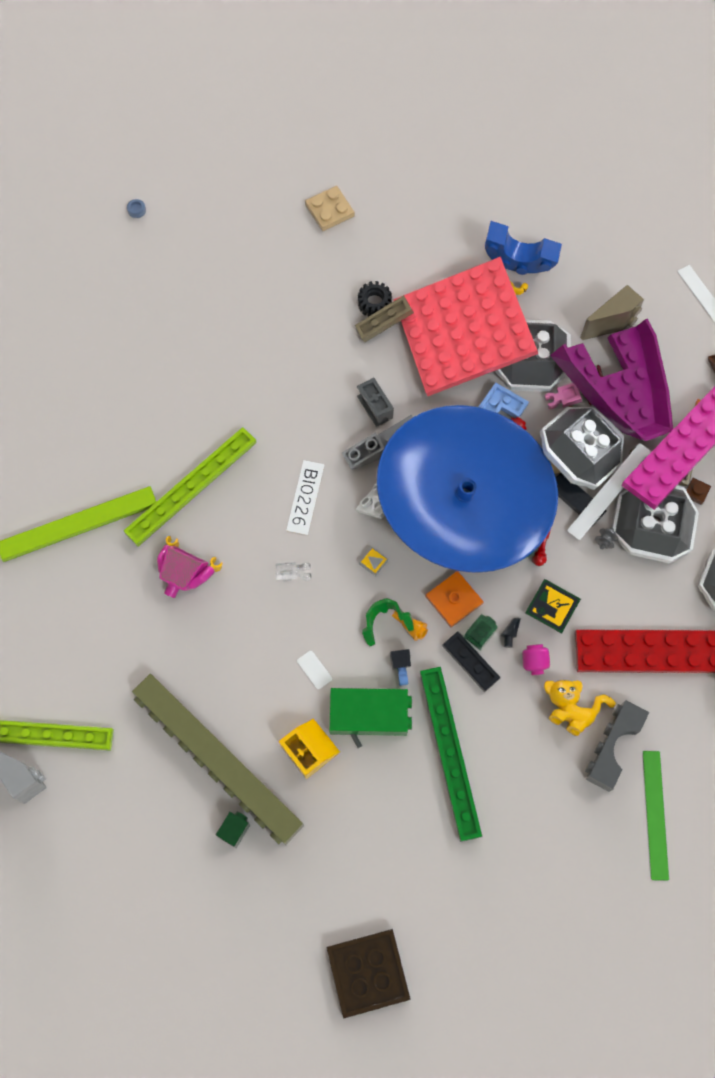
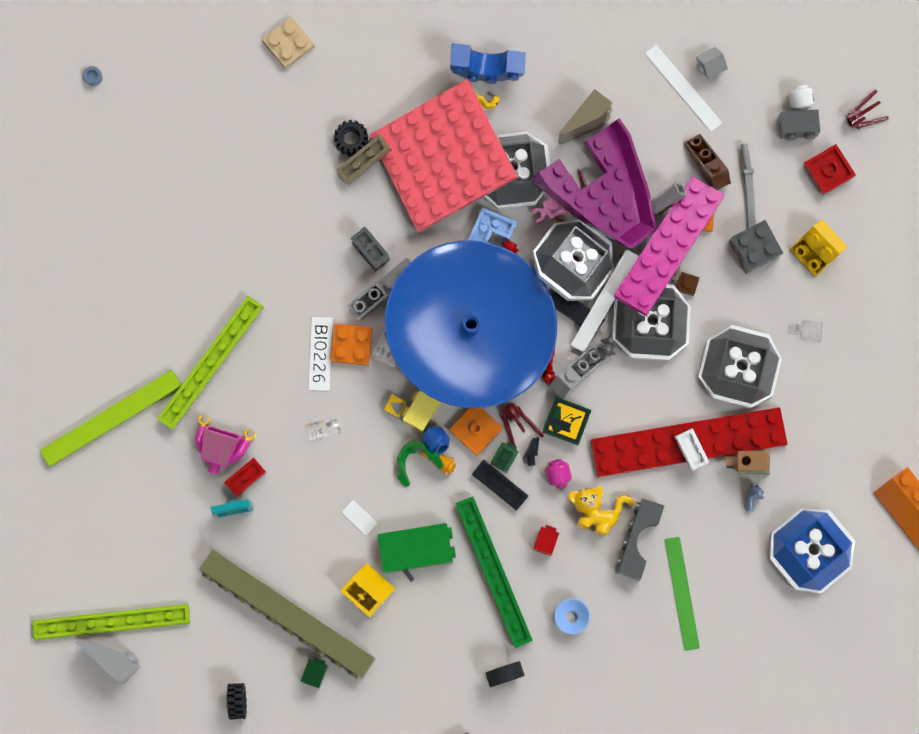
camera: 10 degrees left, 10 degrees up
black piece [390,649,411,686] -> none
none -> teal plate [210,499,254,518]
none -> red plate [224,457,267,497]
none -> black tyre [226,683,247,720]
none -> orange plate [331,324,373,366]
none -> light yellow brick [402,389,441,433]
none -> blue head [421,426,450,454]
none -> black tyre [485,661,525,687]
none -> dark red plant [501,402,544,448]
none -> red brick [533,525,559,556]
none -> light grey slope [549,345,606,399]
none -> light blue piece [554,598,590,634]
none -> light grey axle [651,182,687,216]
none -> white plate [674,428,710,472]

